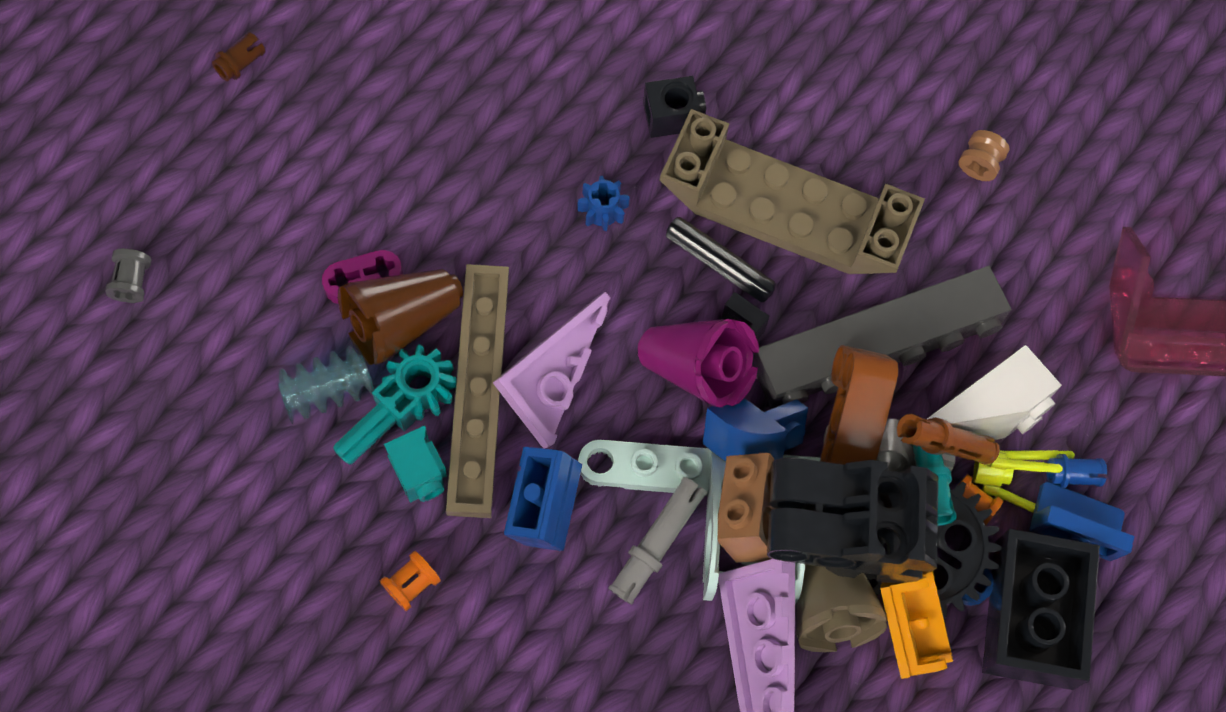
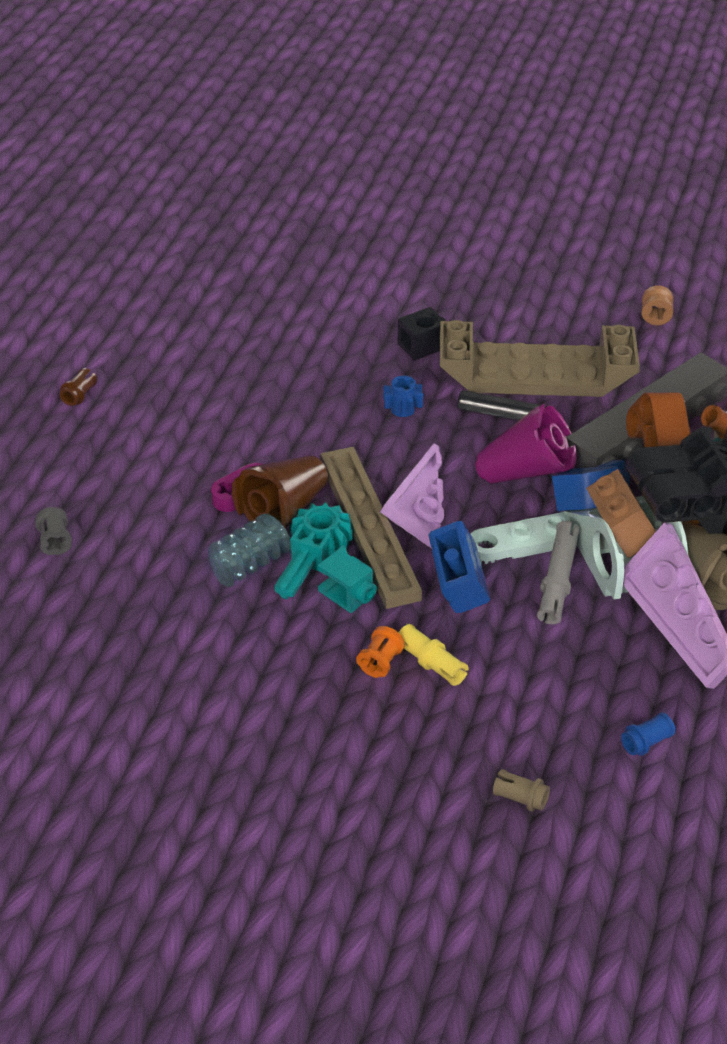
camera: 15 degrees left, 25 degrees down
none -> light yellow pin [398,624,469,686]

